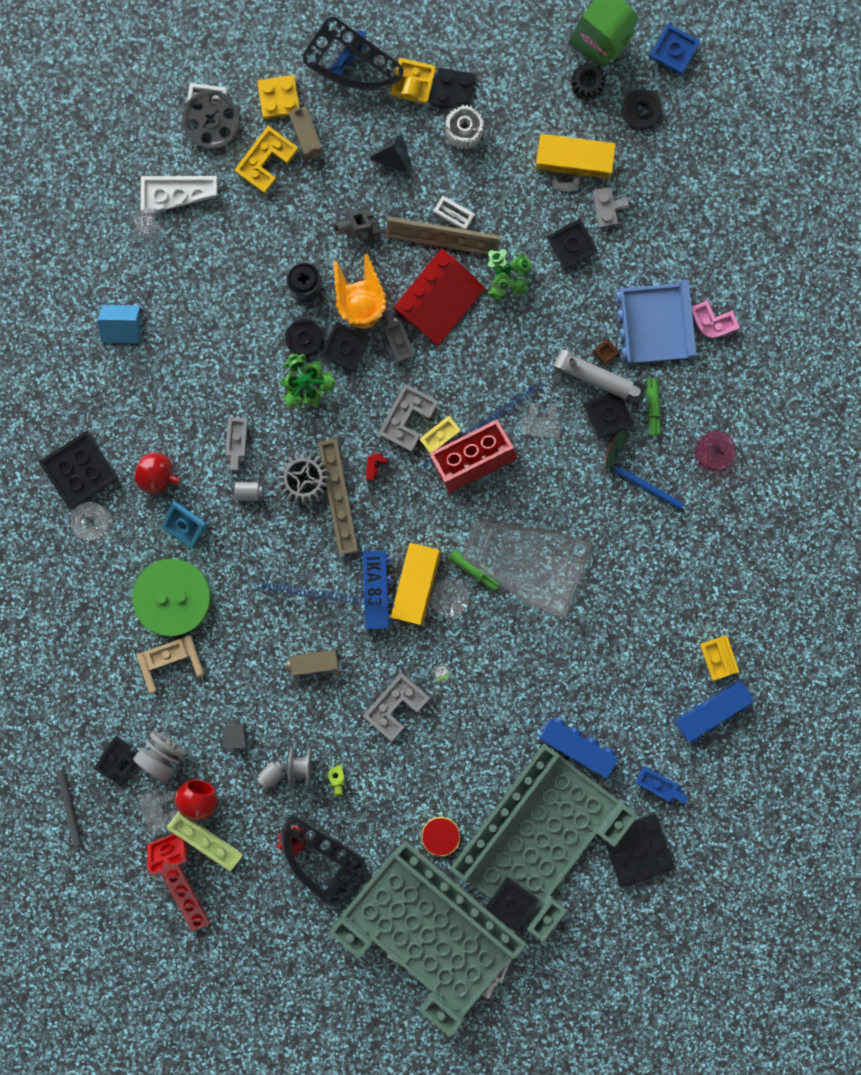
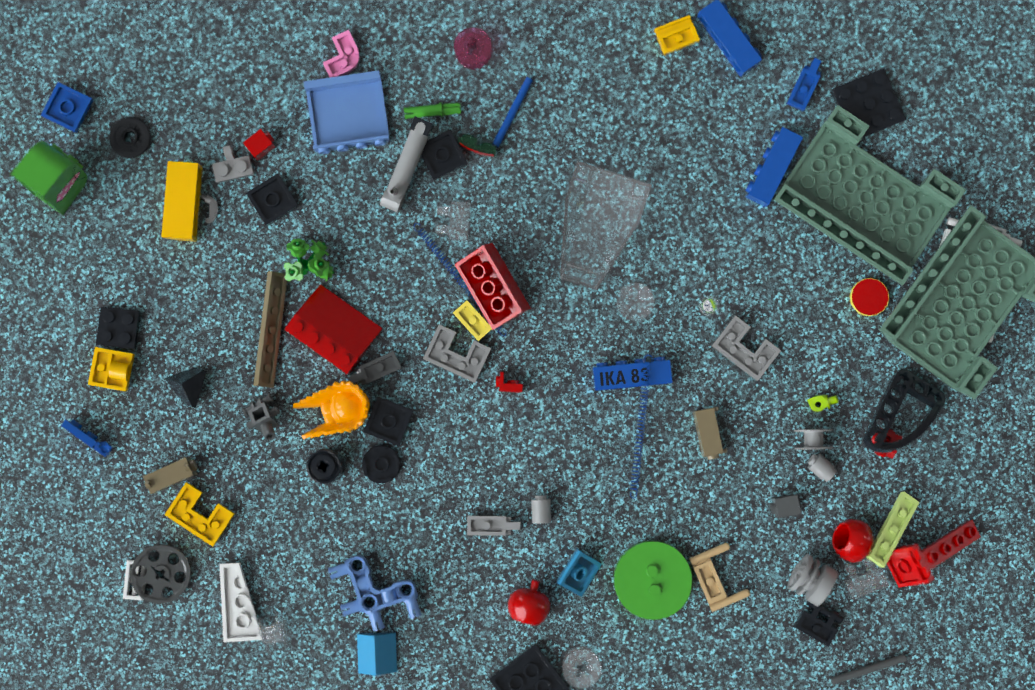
camera: 95 degrees left, 0 degrees up
yellow plate [257,75,299,119] -> none
light grey gear [278,452,330,504] -> none
bright green plant [280,354,335,408] -> none
black beam [302,16,404,91] -> none
dark tan plate [318,438,358,555] -> none
yellow brick [391,543,442,626] -> none
white tile [433,196,475,230] -> none
white brick [445,105,484,149] -> none
bright green axle [448,549,500,591] -> none
black plate [485,876,539,932] -> none
black tyre [571,62,606,101] -> none
reddish brown tile [593,338,620,365] -> none
none -> red brick [243,129,275,161]
none -> medium blue pin [328,555,422,631]

